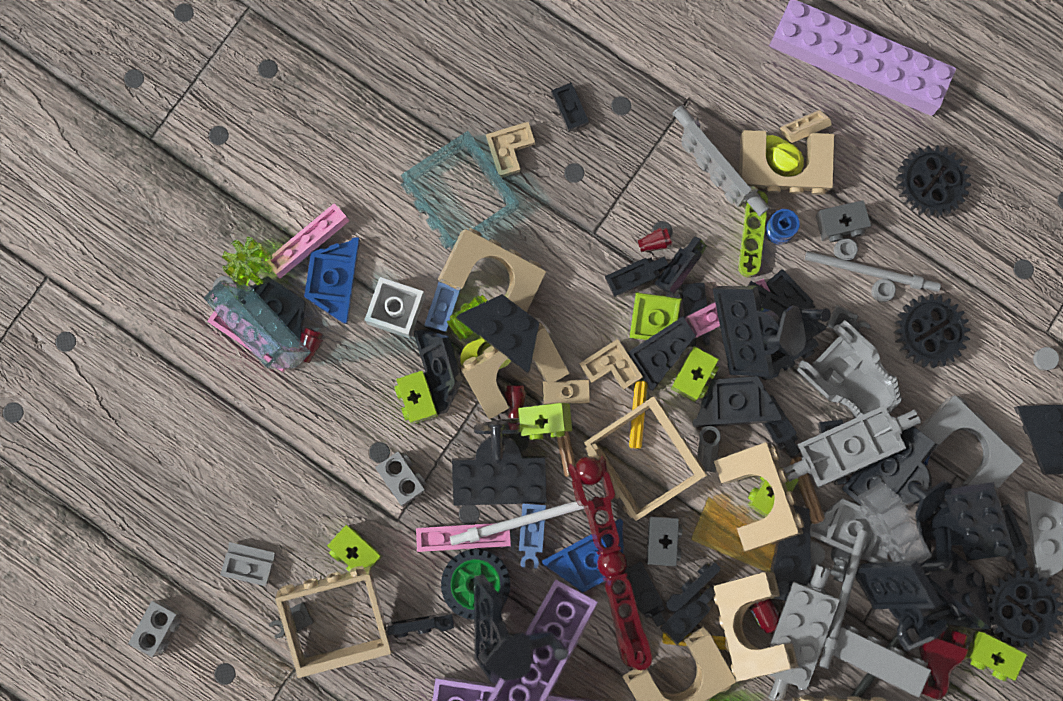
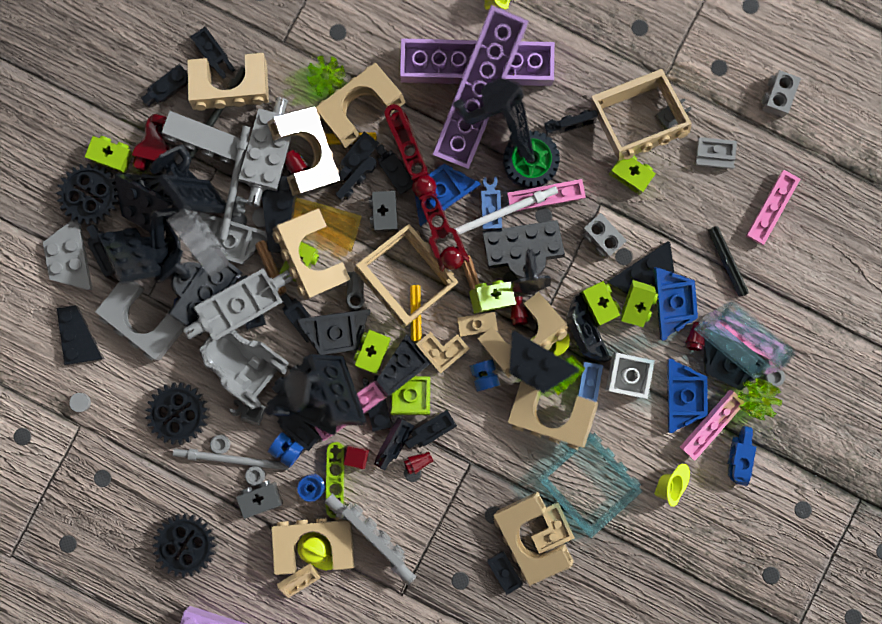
camera: 170 degrees right, 5 degrees up
none -> blue wheel [267,432,304,468]
none -> dark red piece [344,445,370,469]
none -> blue wheel [469,359,500,392]
none -> tan arch [494,492,574,585]
none -> black wing [607,241,674,303]
none -> lime brick [620,280,658,328]
none -> blue wing [654,267,698,341]
none -> neon yellow piece [654,463,690,507]
none -> pearl dark grey axle [708,226,749,297]
none -> blue piece [727,426,757,486]
none -> bright pink plate [746,170,800,245]

